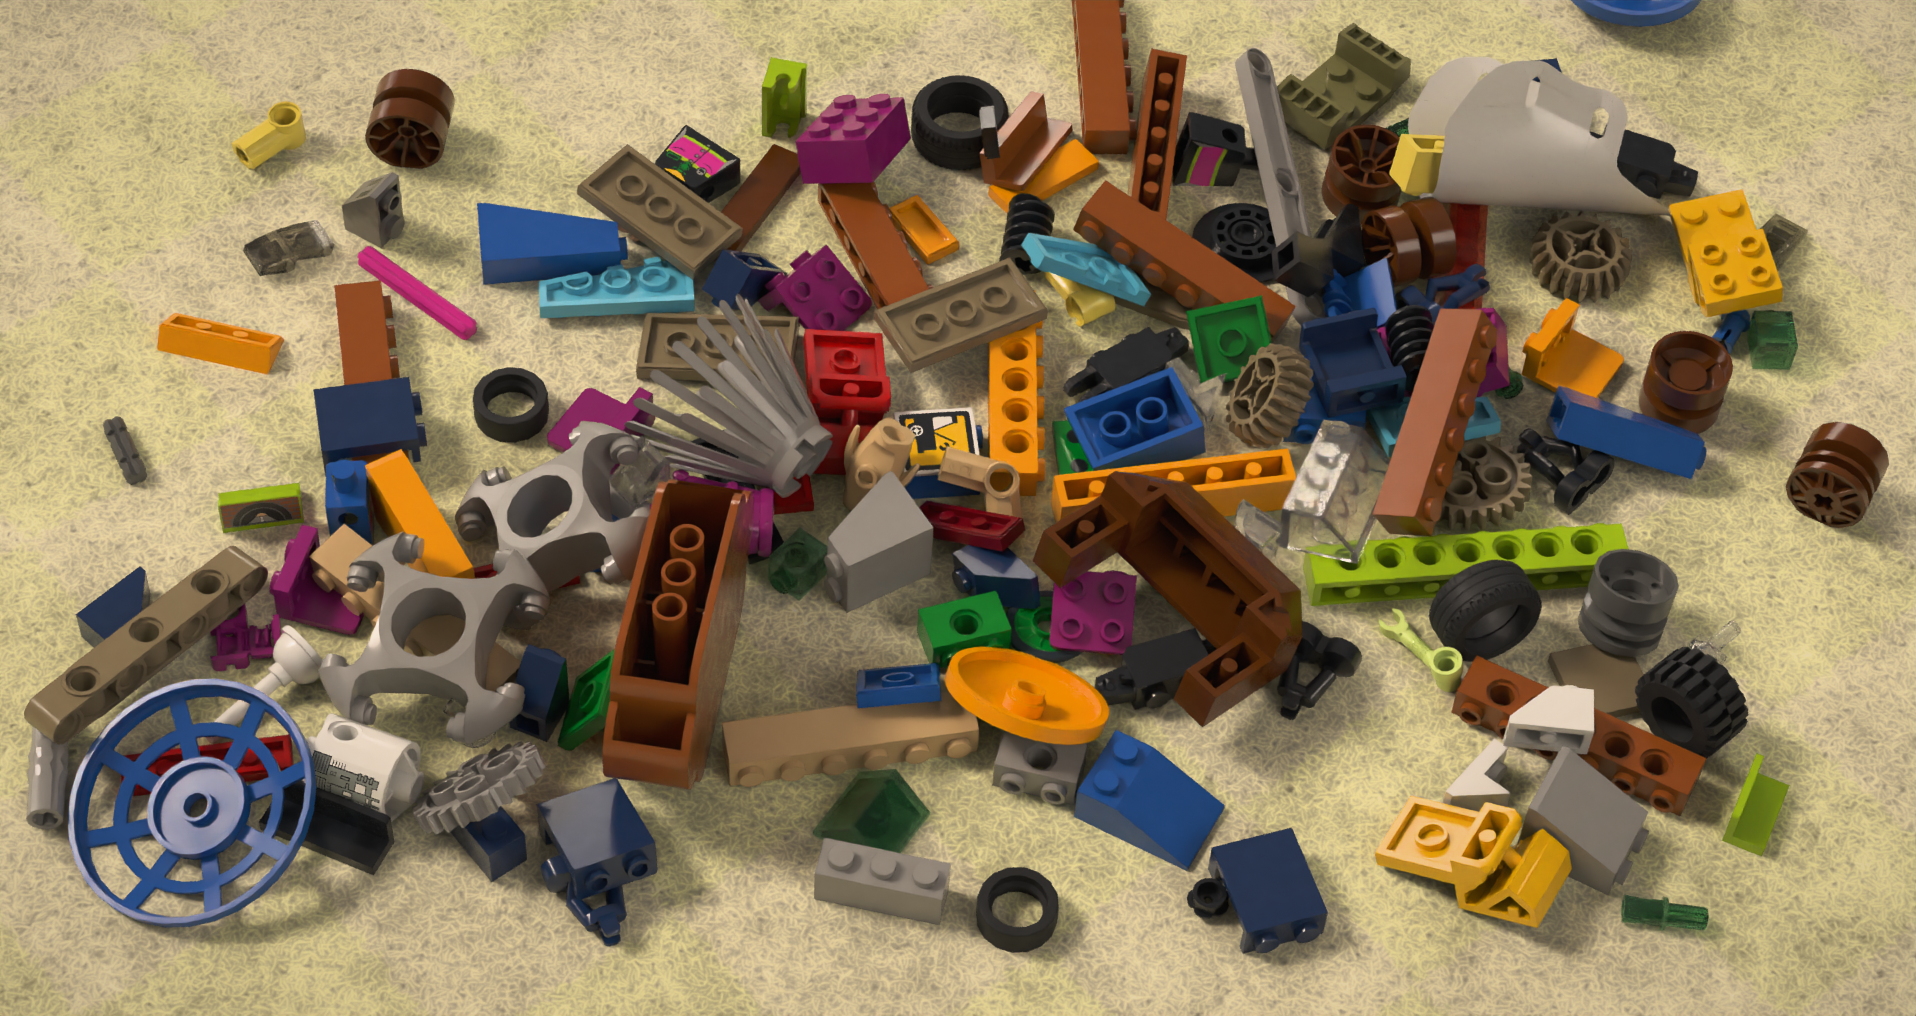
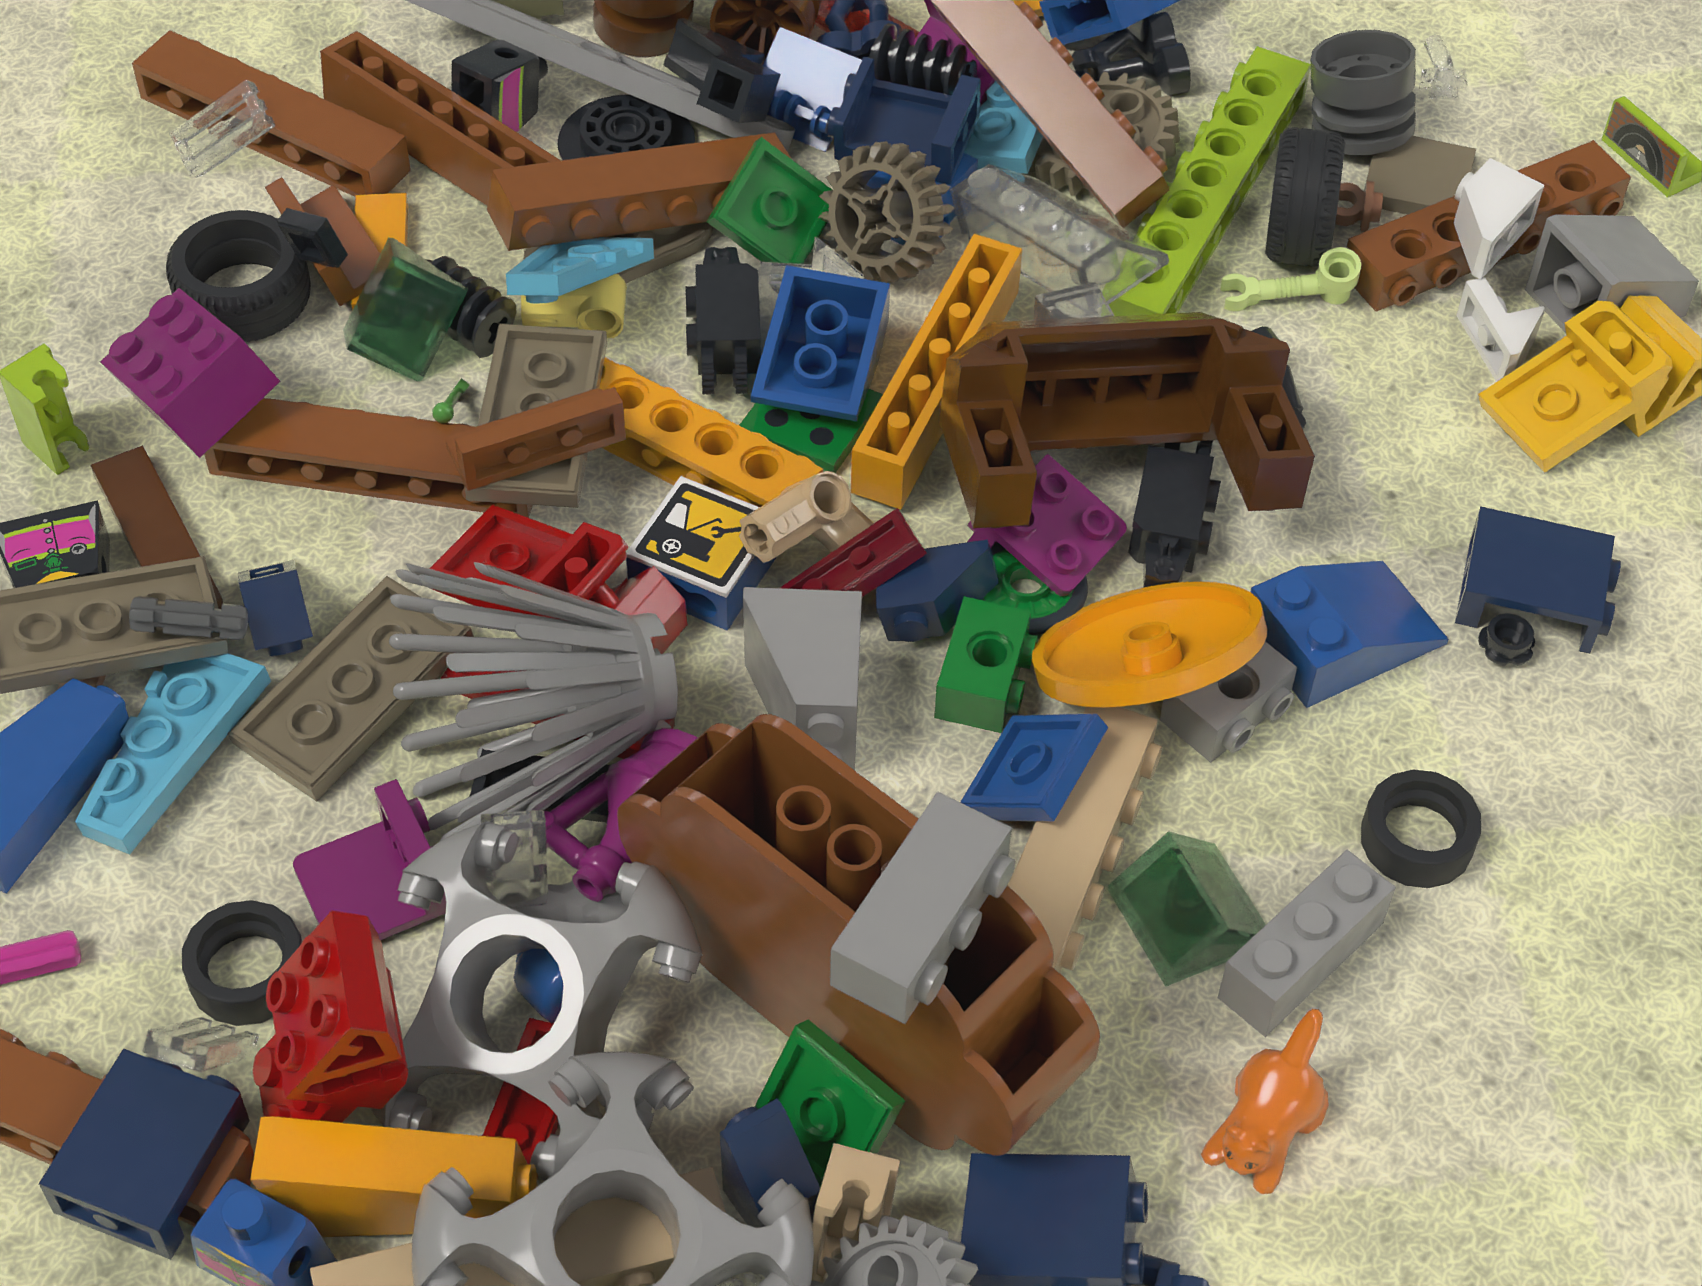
camera: 55 degrees left, 0 degrees up
magenta bracket [758,244,872,331] -> none
tan animal [843,417,920,511] -> none
light orange tile [889,195,959,265] -> none
black tyre [1635,647,1748,758] -> none
none -> dark grey axle [129,596,248,640]
none -> clear tile [142,1017,259,1072]
none -> clear tile [169,80,276,178]
none -> red piece [253,910,408,1123]
none -> clear green slope [343,237,468,381]
none -> bright green hinge [432,378,470,424]
none -> dark orange panel [445,387,626,491]
none -> tan hinge [811,1143,900,1283]
none -> light grey brick [830,791,1016,1024]
none -> orange animal [1201,1009,1329,1194]
none -> nougat plate [1335,181,1383,232]

